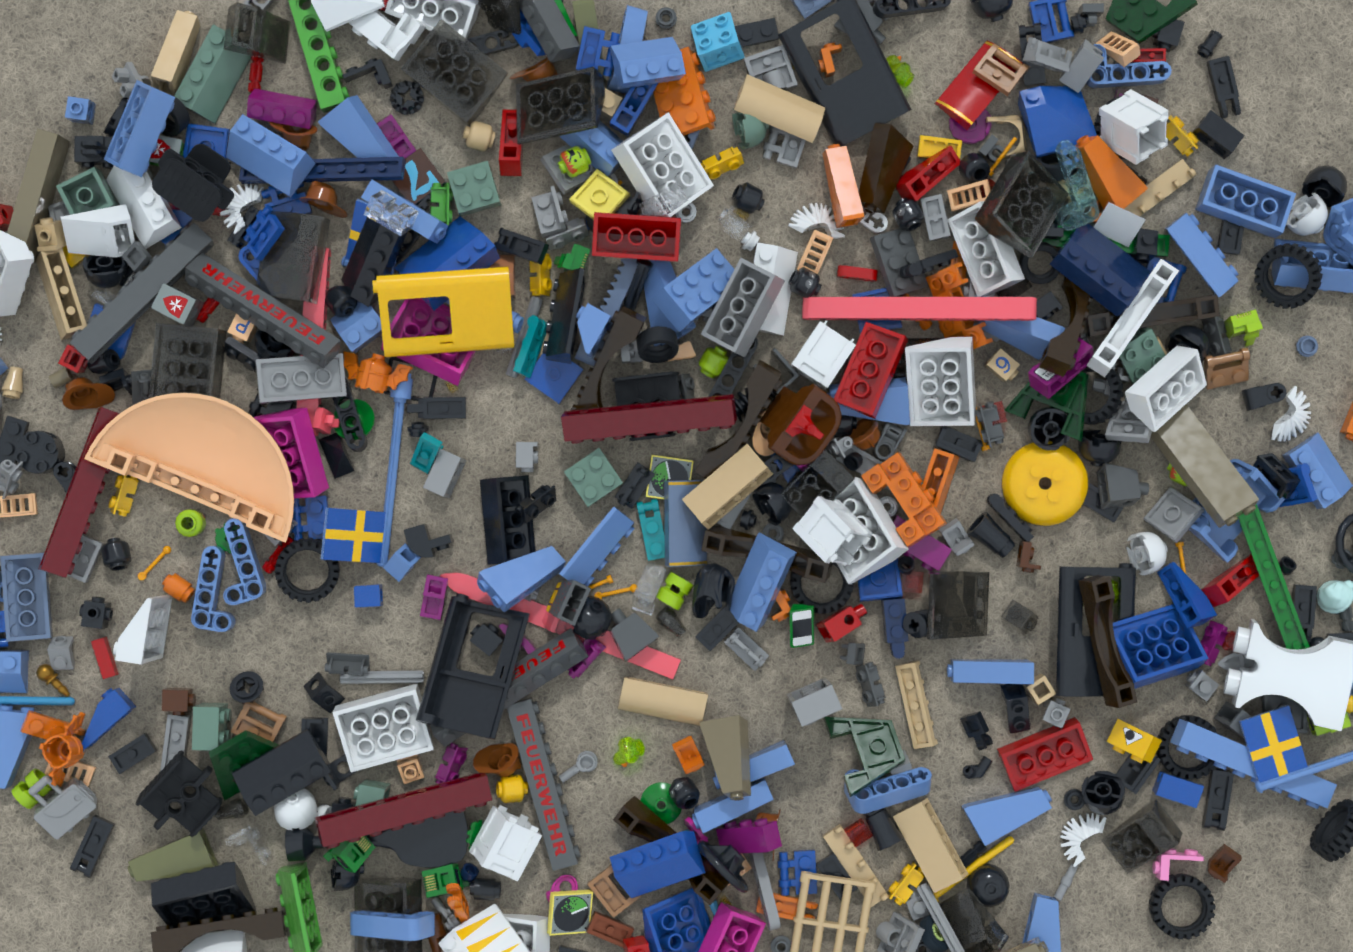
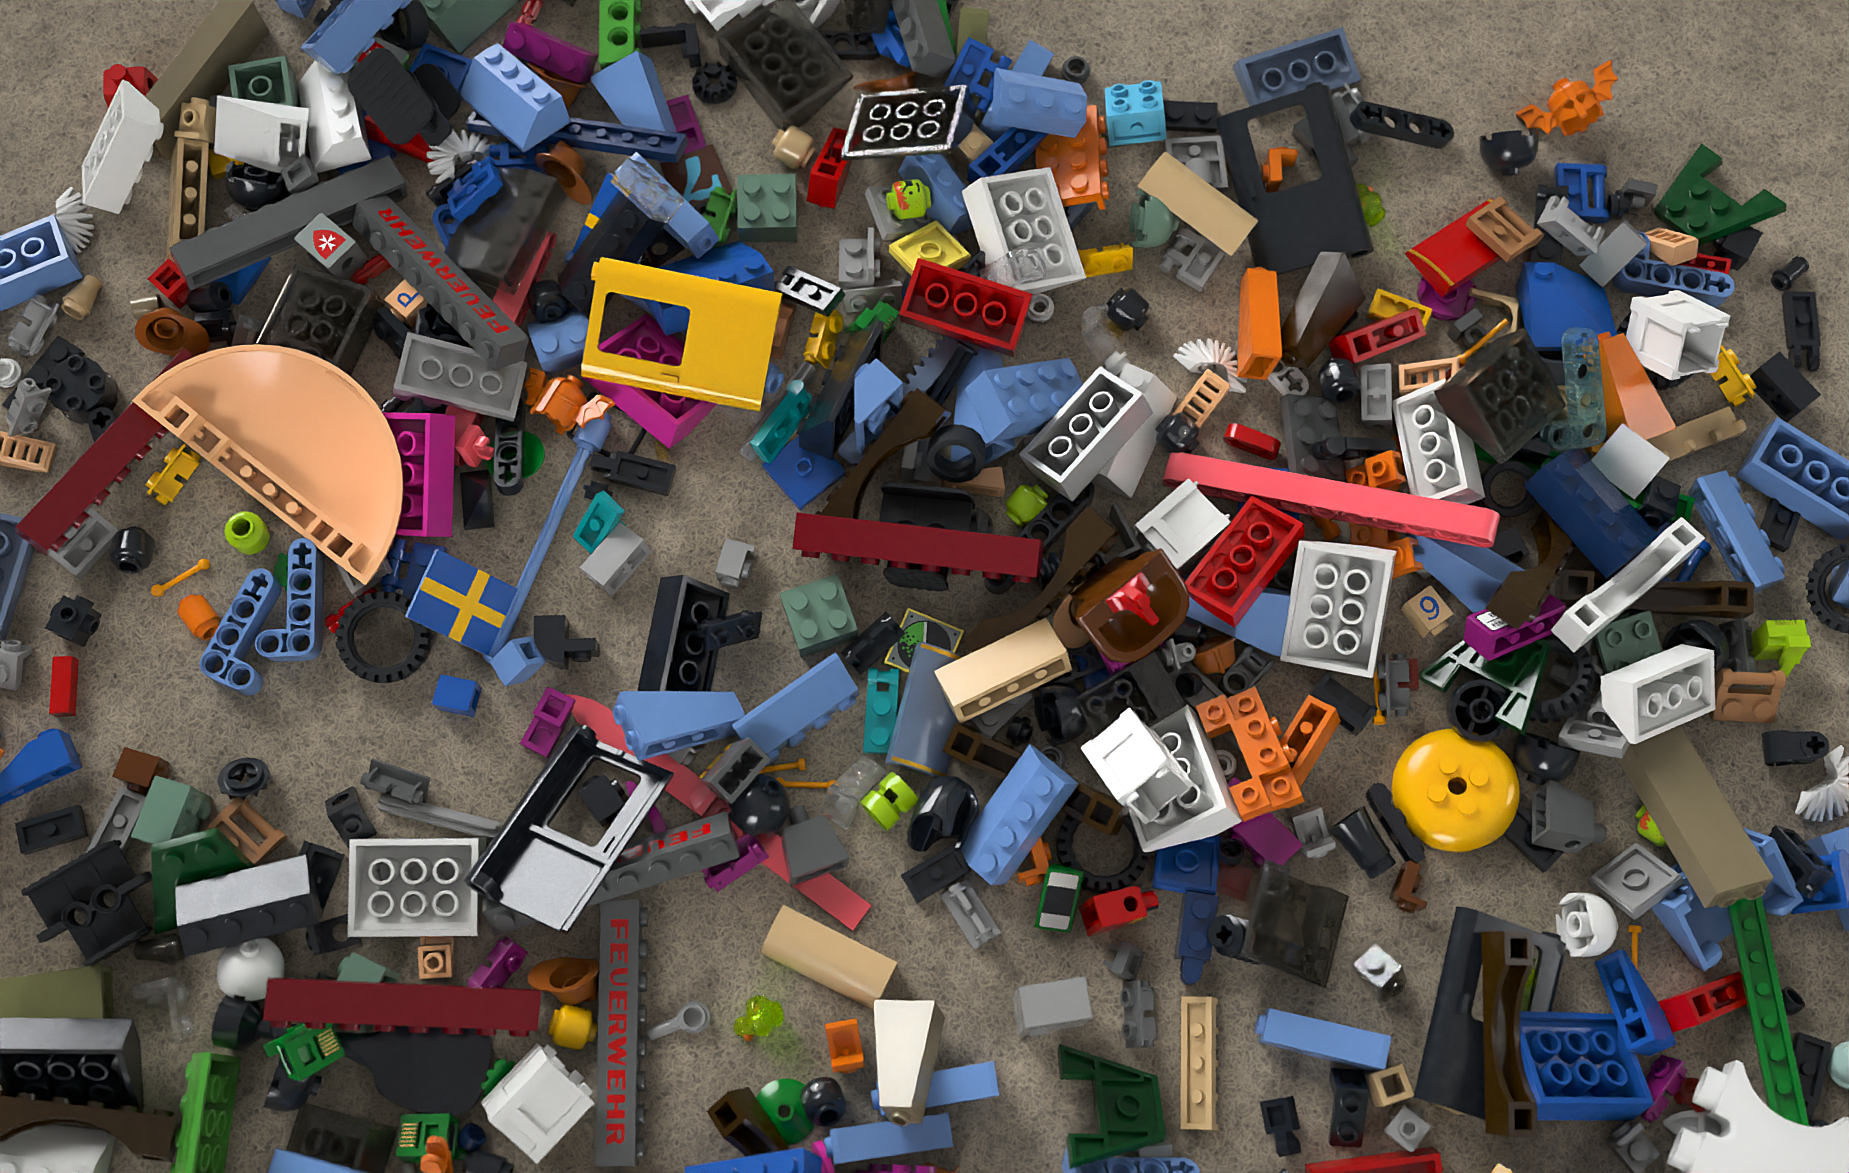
camera: 10 degrees right, 15 degrees down
black brick [74,136,114,169] -> none
white slope [113,594,172,664] -> none
clear smoke cone [655,606,686,638] -> none
black head [959,153,990,184] -> none

